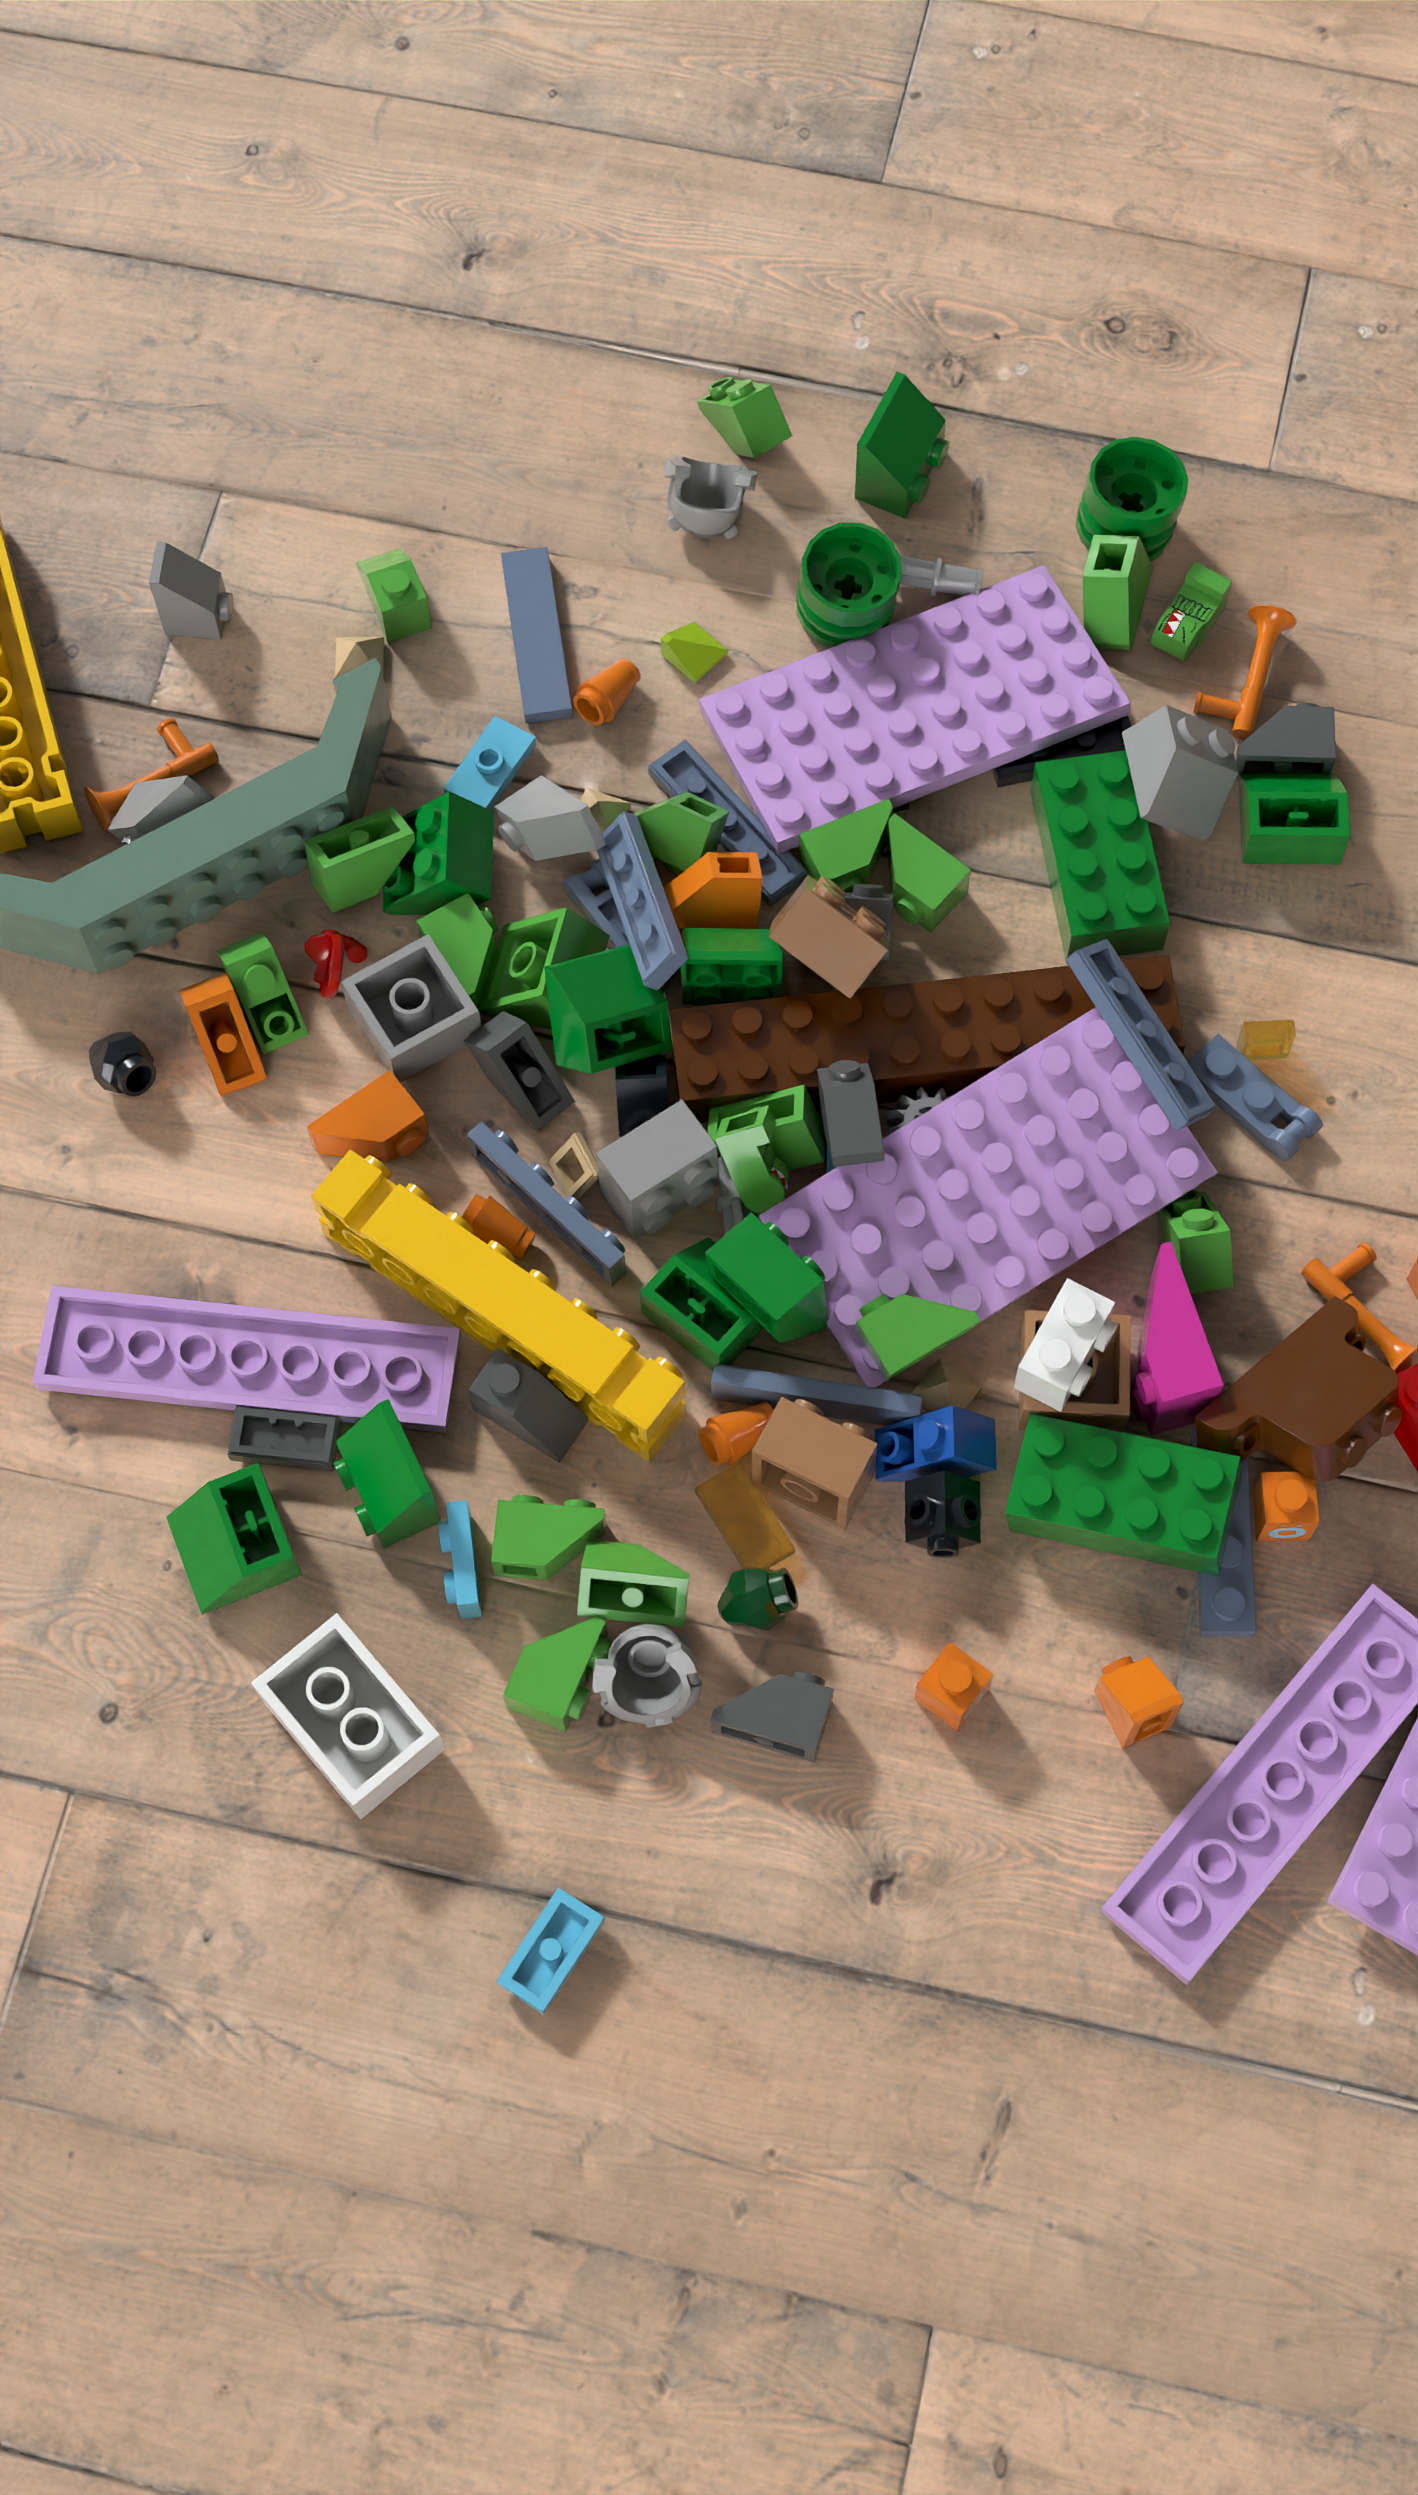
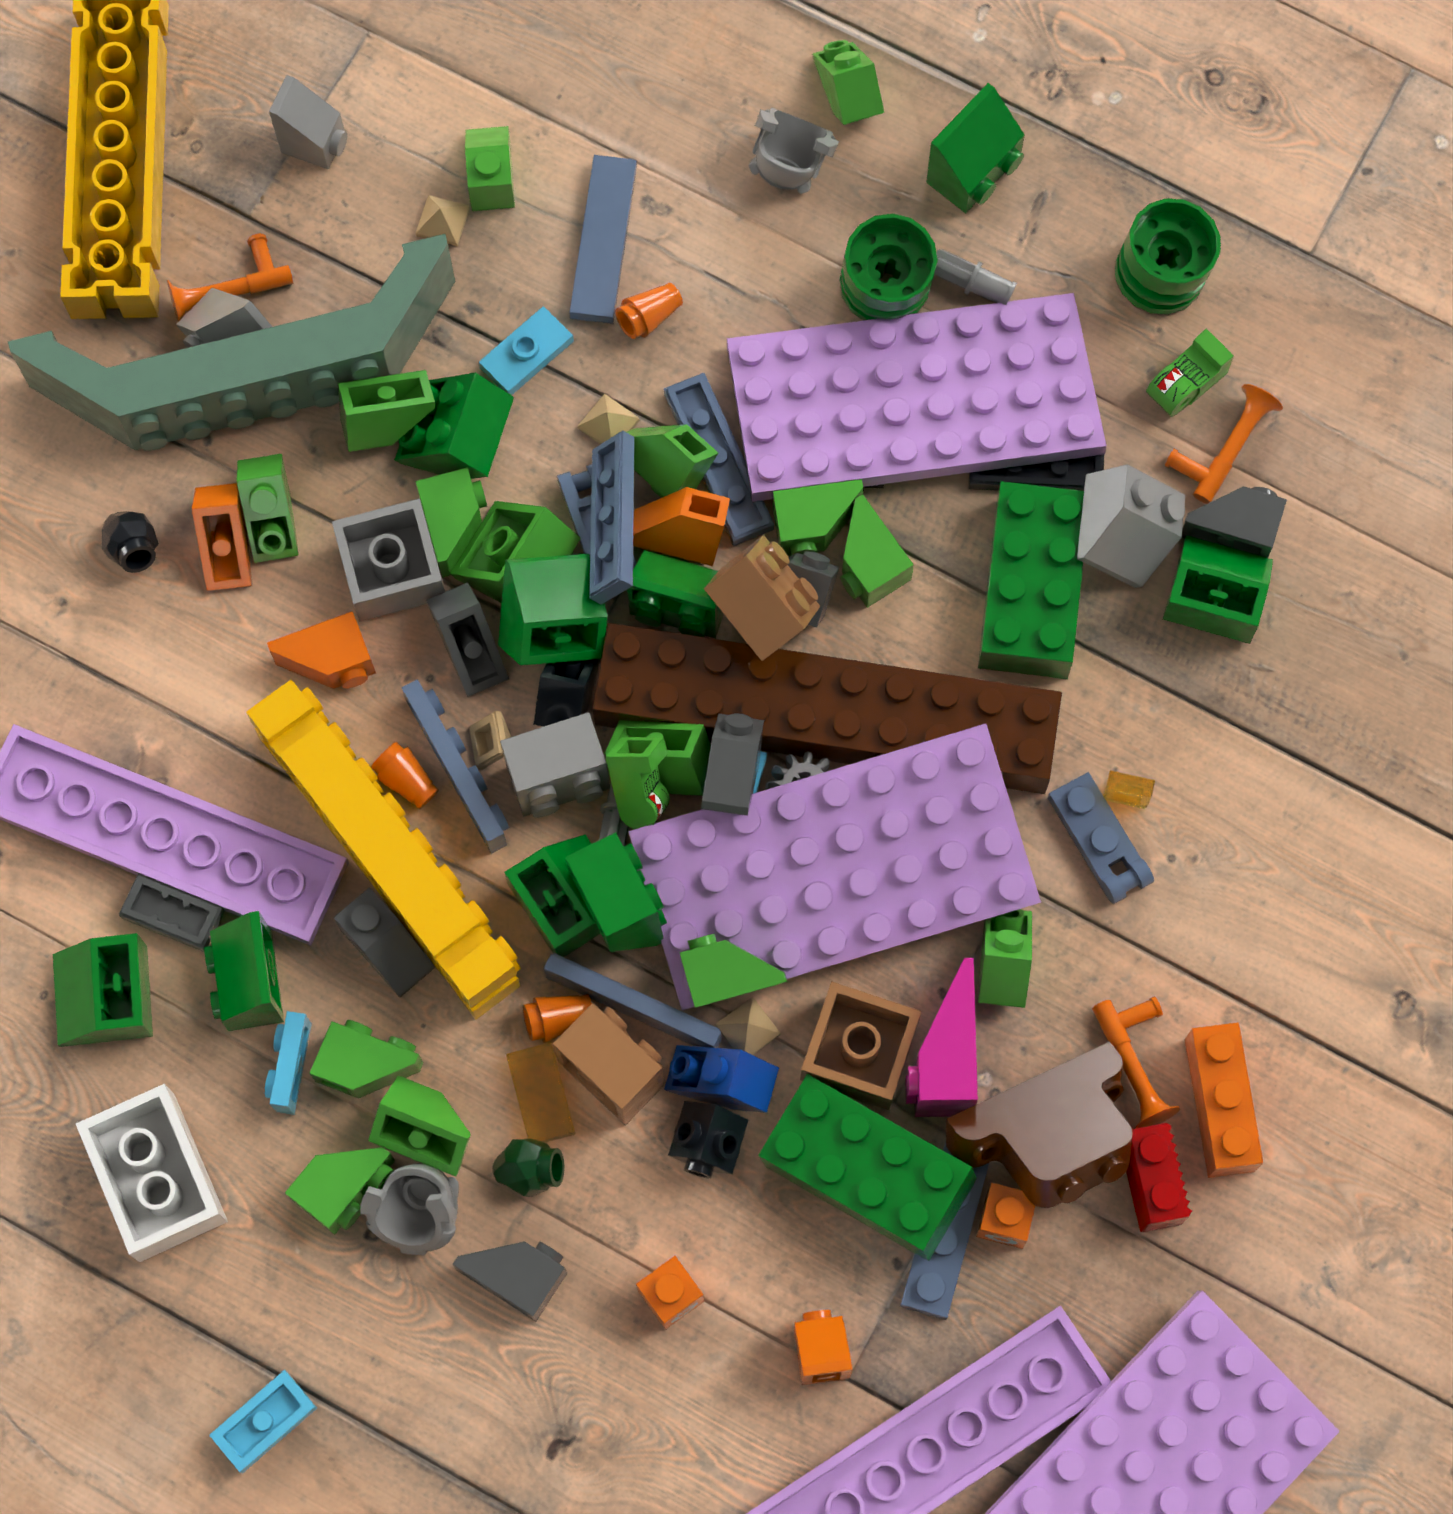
camera: 15 degrees right, 5 degrees up
red piece [304,929,368,999] -> none
light grey slope [495,775,606,861] -> none
lime slope [661,622,728,683] -> none
white brick [1014,1278,1118,1412] -> none
sand blue tile [1066,939,1217,1131] -> none
bright green slope [1083,535,1153,650] -> none

